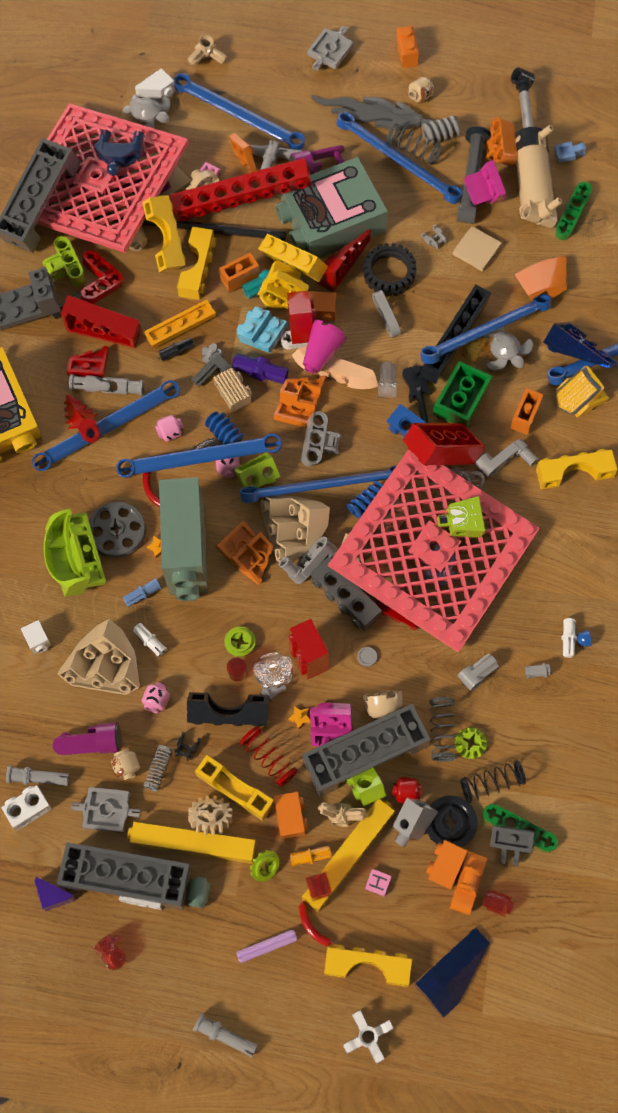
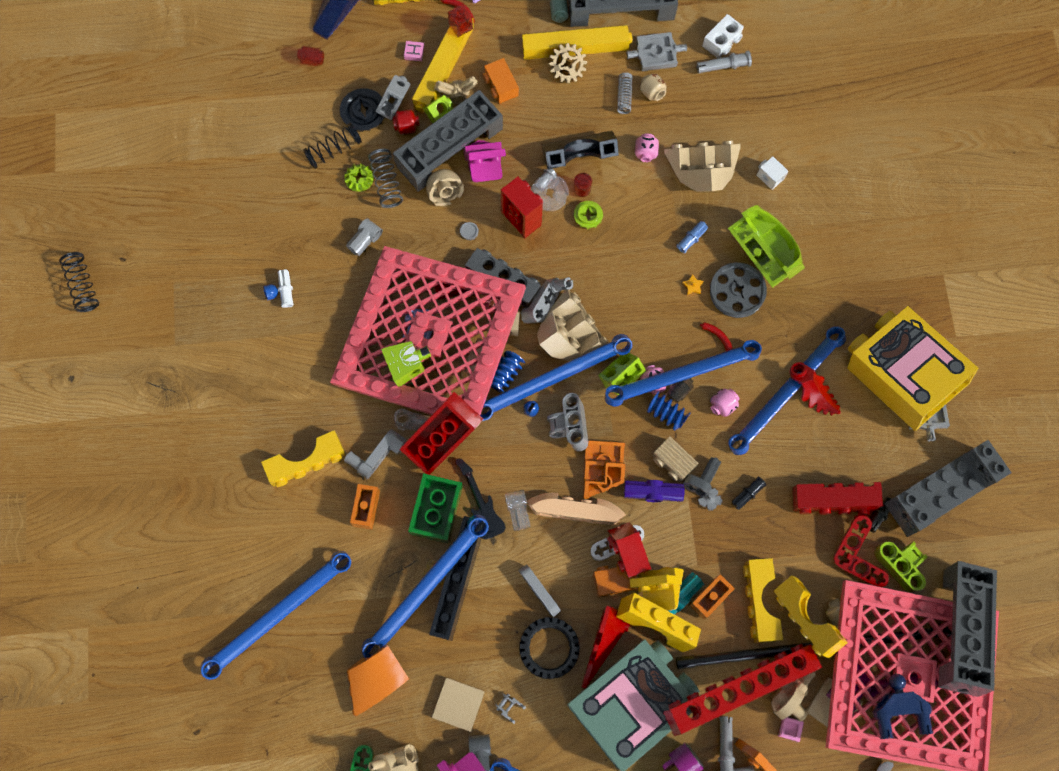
camera: 160 degrees right, 5 degrees up
magenta piece [52,722,122,755] -> none
red wing [67,346,109,378] -> none
light grey piece [69,374,144,396] -> none
white axle [133,623,167,657] -> none
light orange plate [144,299,216,349] -> none
sand green brick [159,477,208,601] -> none
black piece [174,732,201,761] -> none
yellow arch [195,755,275,821] -> none
orange slope [215,521,273,585] -> none
medium azure plate [237,306,289,353] -> none
red piece [240,726,298,787] -> none
lime gear [250,849,280,882] -> none
light orange piece [288,706,311,730] -> none
light orange axle [290,846,332,867] -> none
dark pink cone [302,320,347,374] -> none
blue brick [386,404,426,439] -> none
orange brick [426,840,468,889] -> none
orange piece [449,851,487,915] -> none
light grey animal [482,326,533,371] -> none
green beam [483,804,558,853] -> none
dark grey hinge [490,825,535,866] -> none
light grey pin [525,662,551,679] -> none
clear blue wedge [543,322,618,368] -> none
yellow piece [556,366,609,417] -> none
none -> blue hinge [524,401,539,417]

